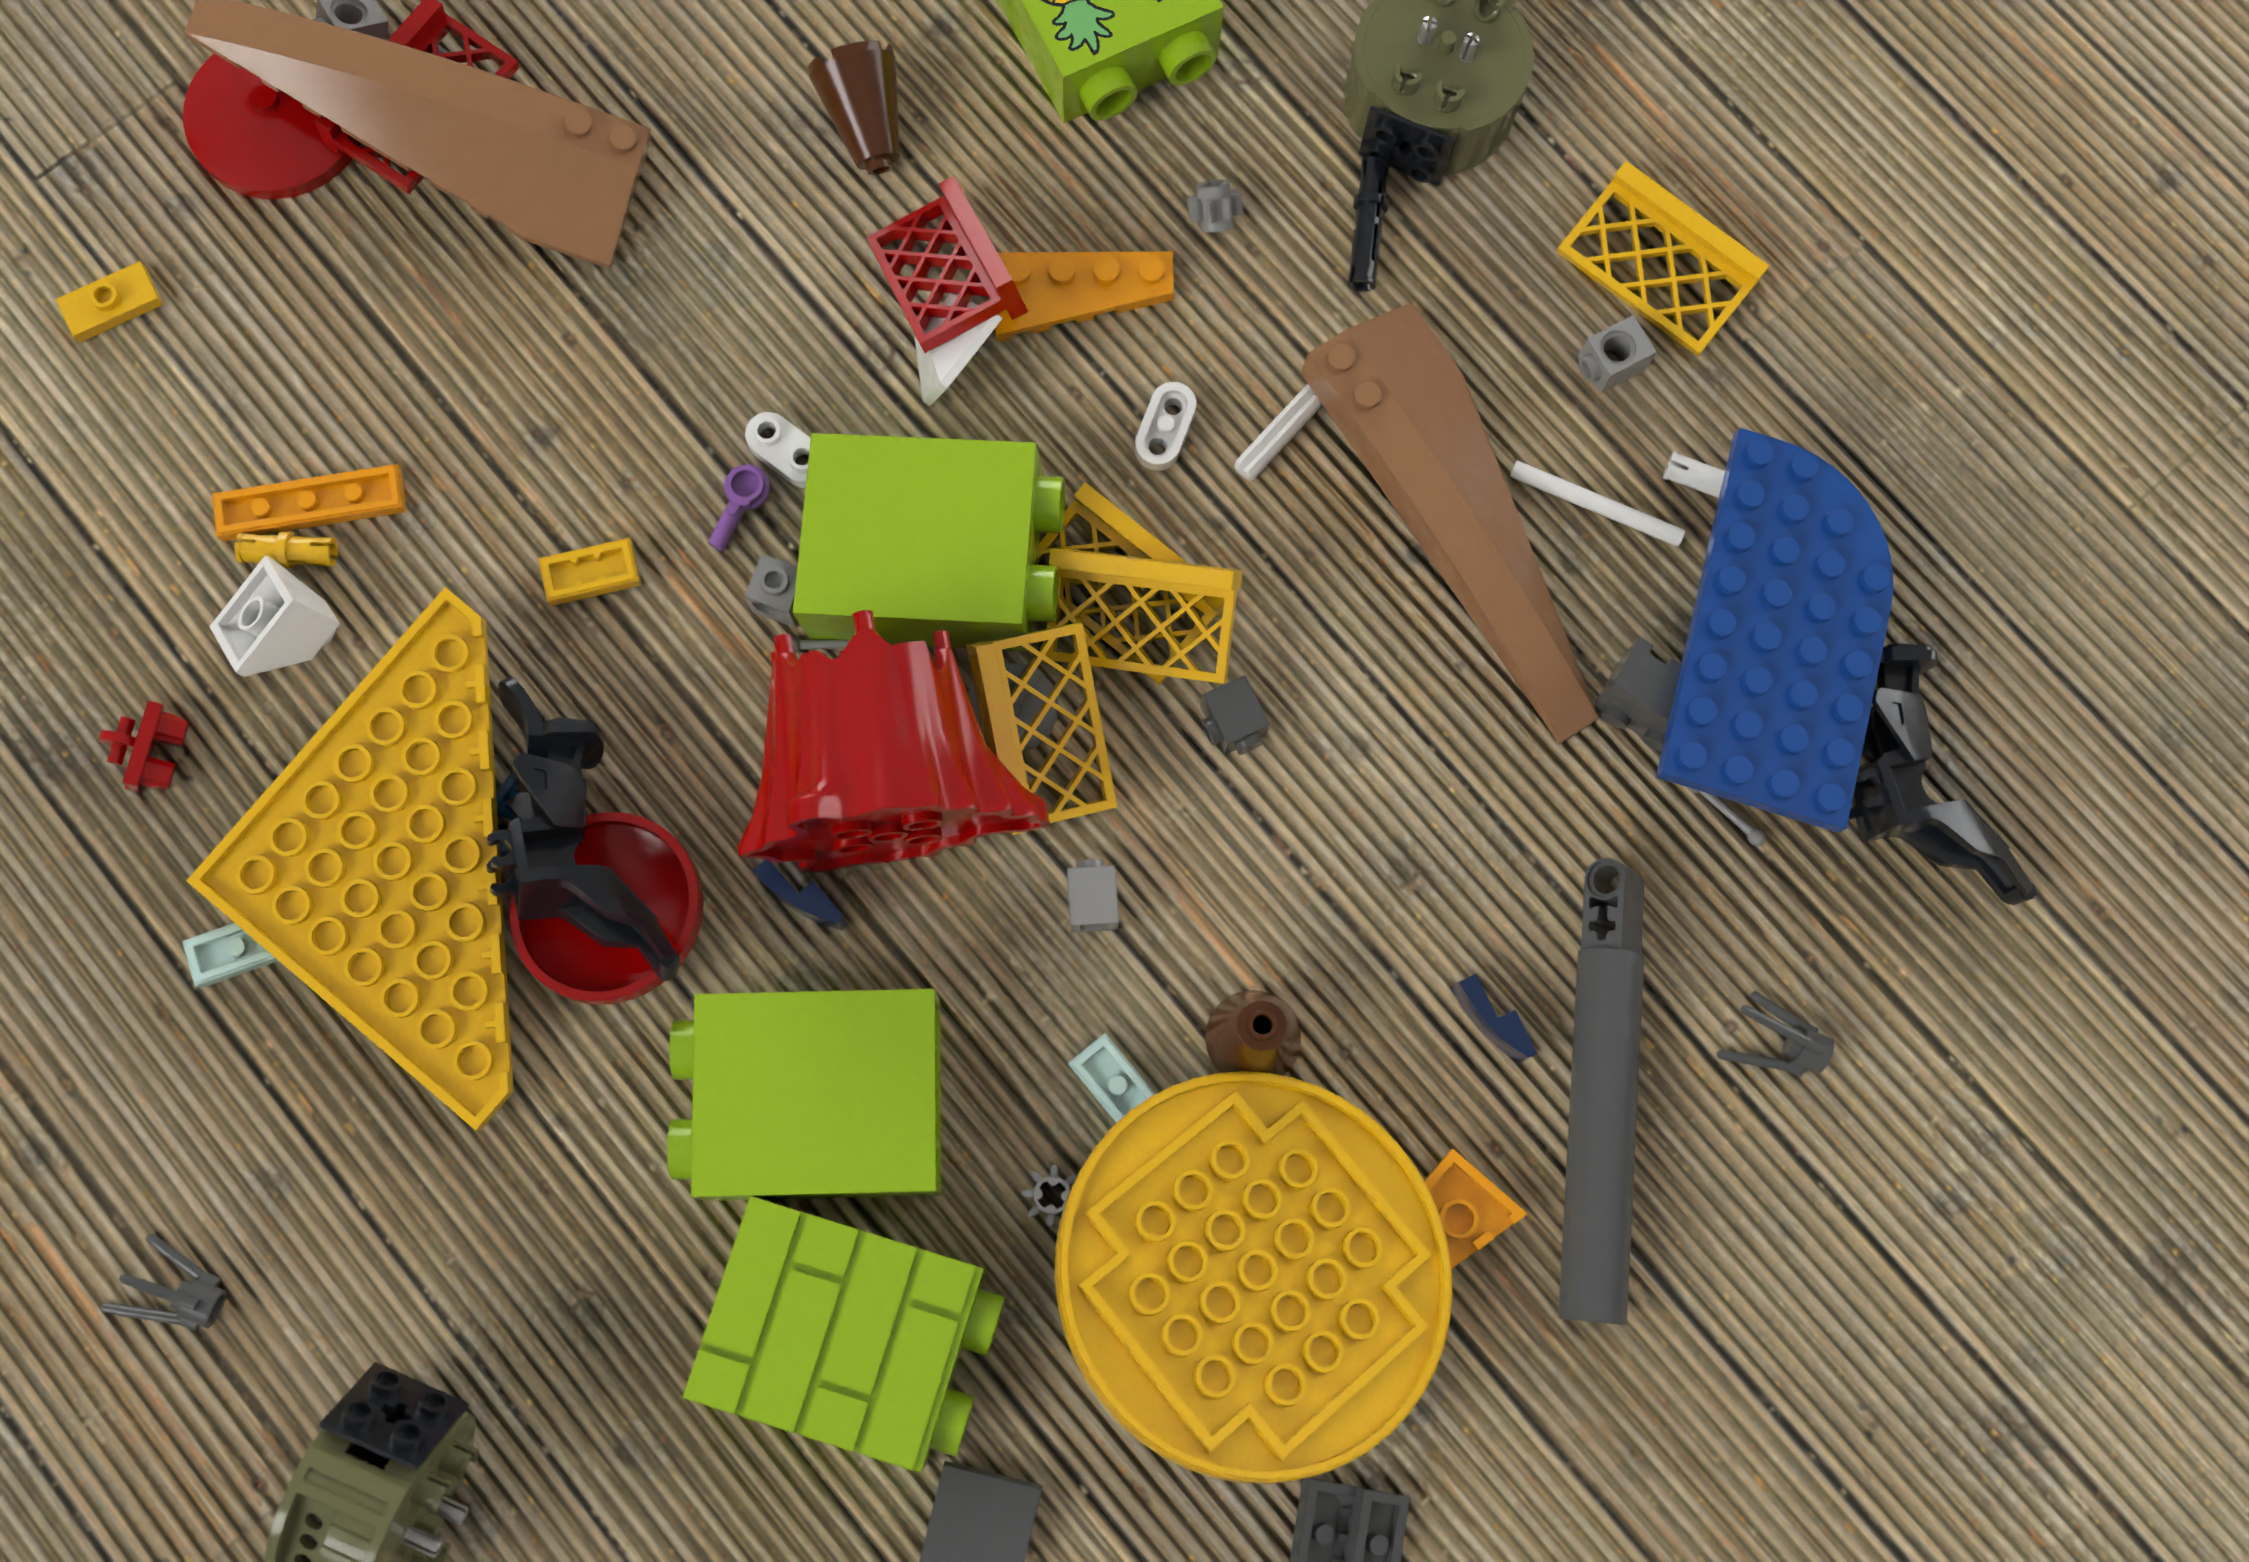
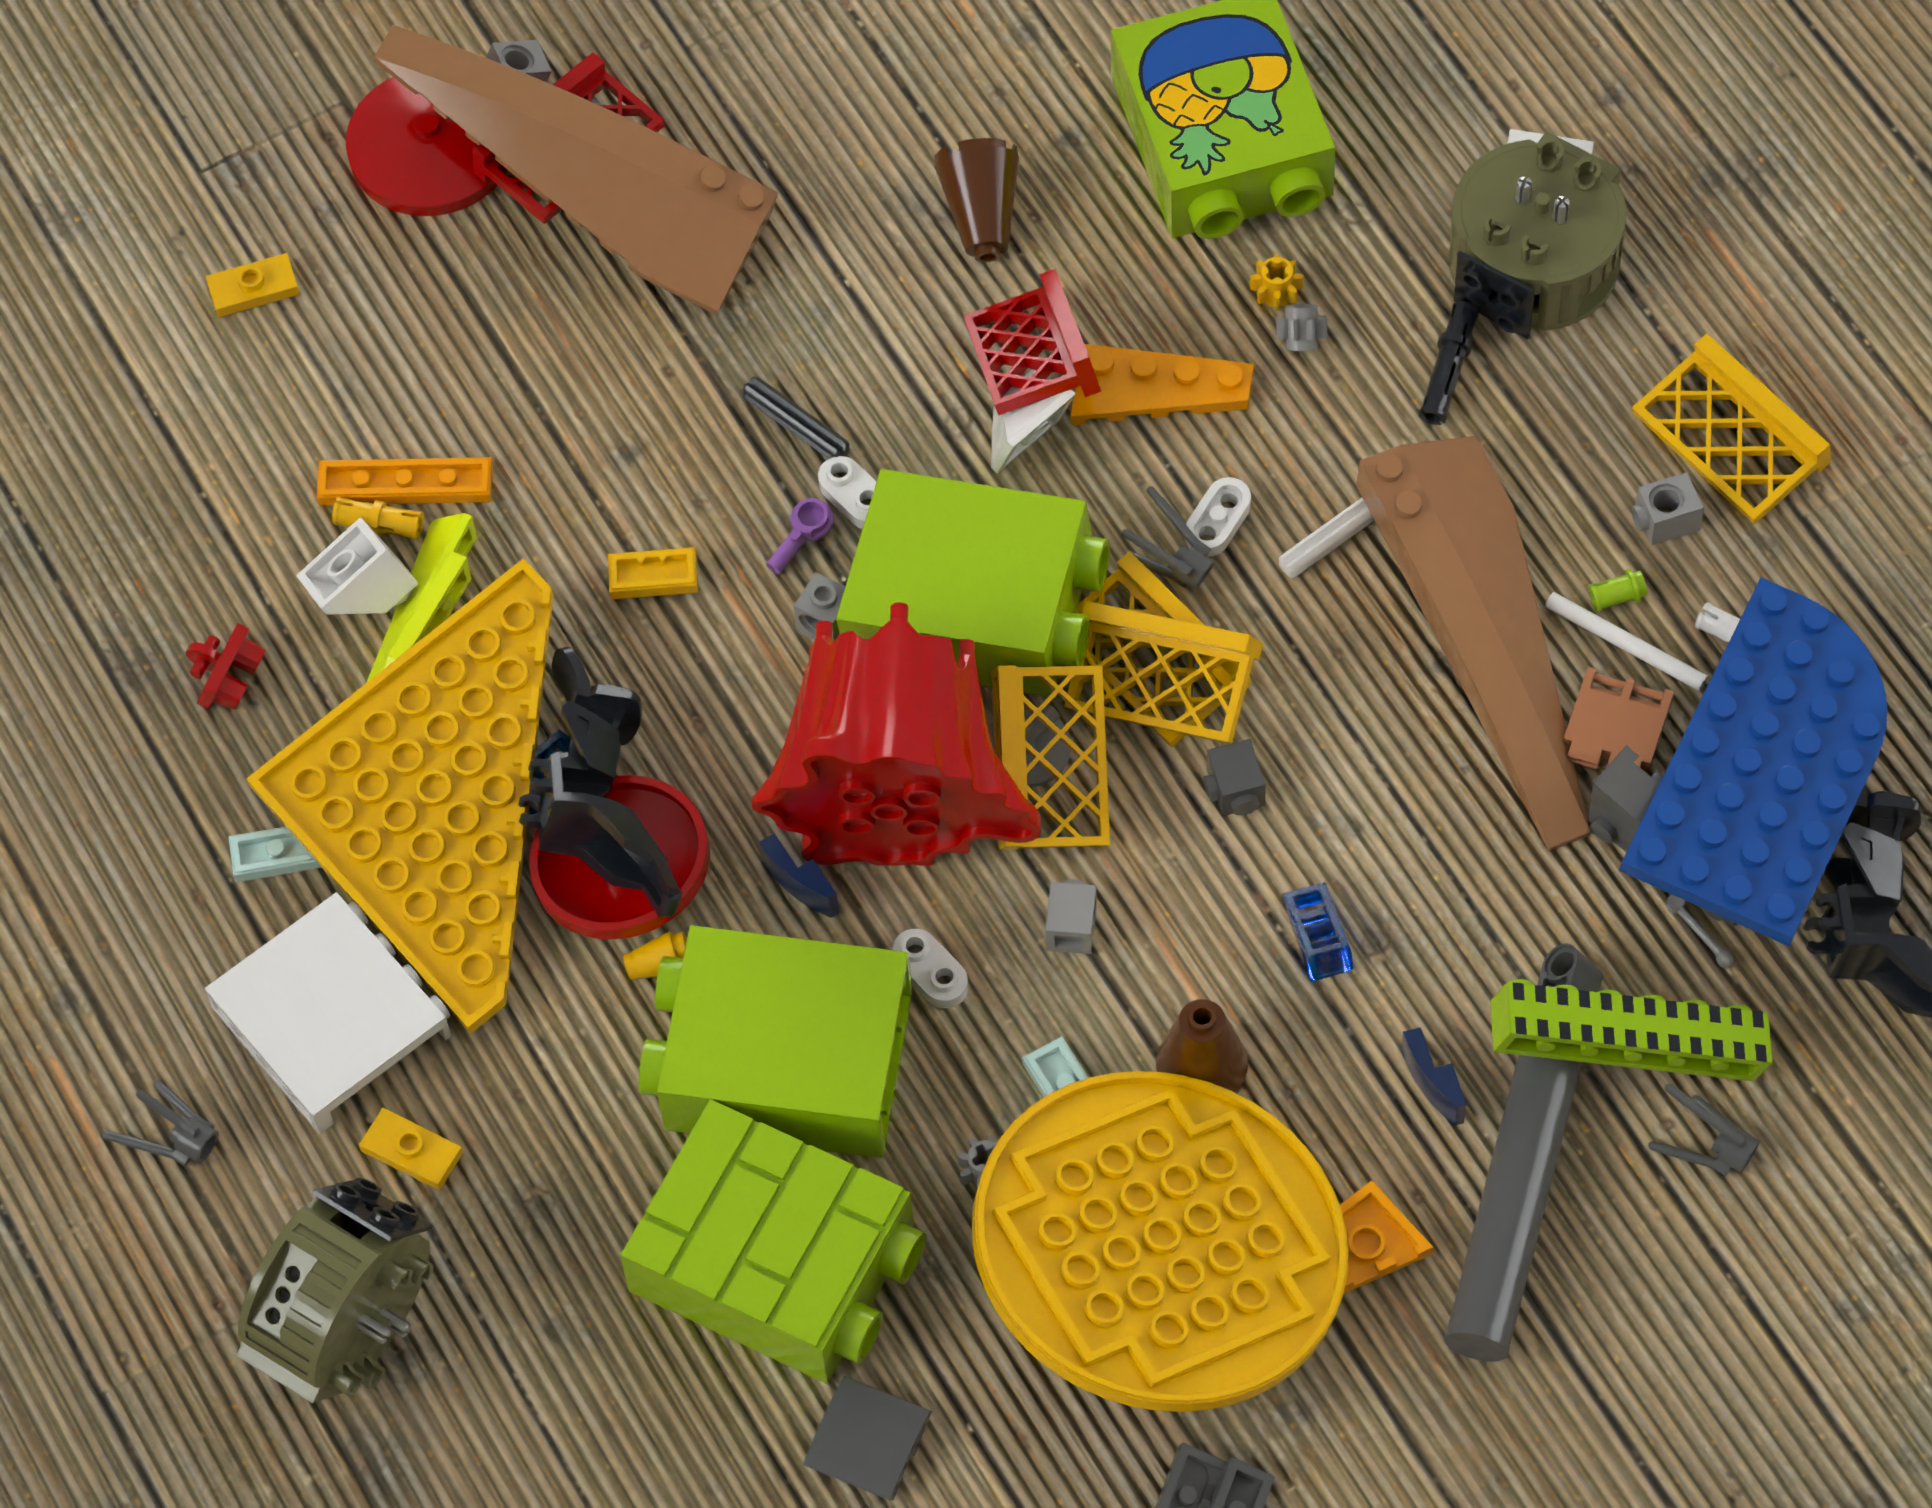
camera: 20 degrees right, 15 degrees down
none -> white panel [204,892,451,1135]
none -> yellow plate [359,1108,463,1191]
none -> neon yellow wedge [366,513,477,683]
none -> yellow cone [623,930,687,980]
none -> black axle [743,377,850,459]
none -> white plate [892,929,968,1008]
none -> dark grey plant [1122,486,1214,591]
none -> yellow gear [1250,254,1304,310]
none -> clear blue slope [1282,882,1354,981]
none -> lime brick [1490,979,1773,1081]
none -> nougat plate [1563,666,1675,771]
none -> lime pin [1588,569,1648,612]

